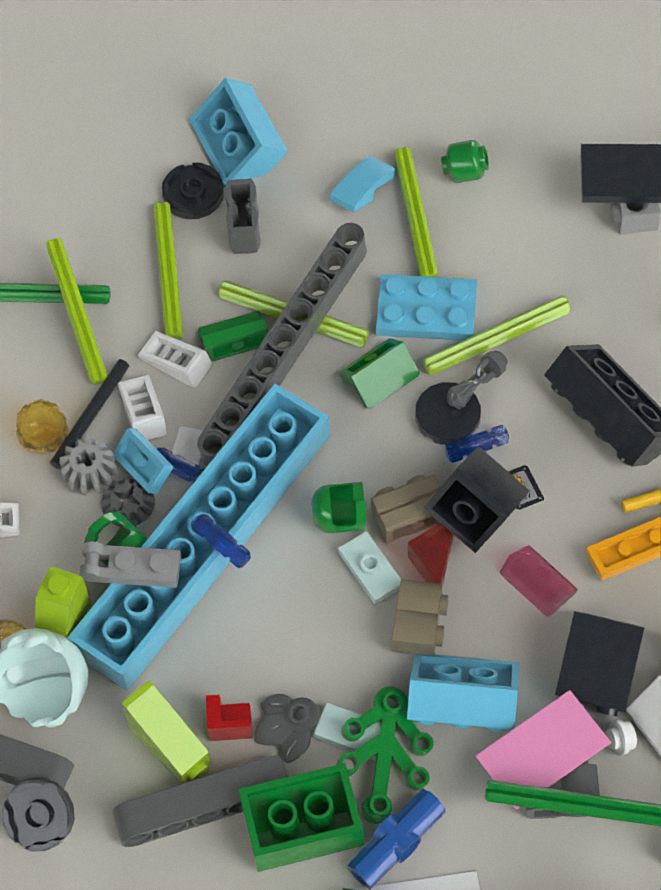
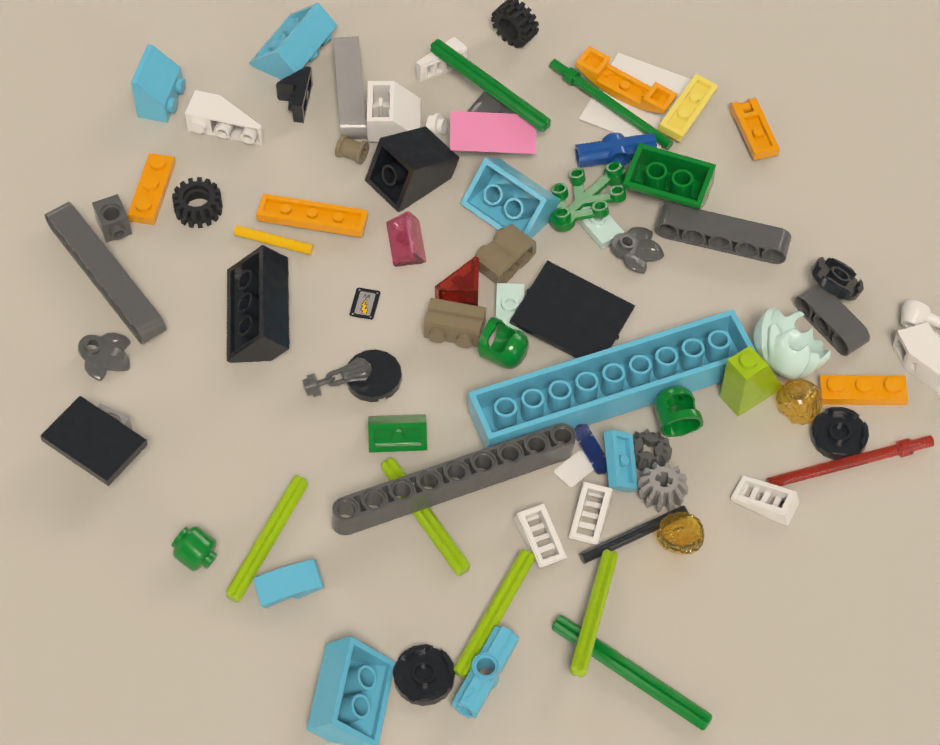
camera: 150 degrees left, 5 degrees down
light grey plate [79,541,181,588] -> none
lime slope [121,680,212,784] -> none
clear blue axle [192,514,251,568] -> none
green panel [198,311,269,362] -> none
red panel [206,694,252,741] -> none
dark grey brick [225,178,260,254] -> none
medium azure plate [376,274,477,340] -> none
lime axle [423,296,570,375] -> none
black slope [424,446,530,553] -> none
clear blue axle [445,425,509,463] -> none
none -> medium azure piece [452,626,519,718]
none -> black piece [509,260,635,358]

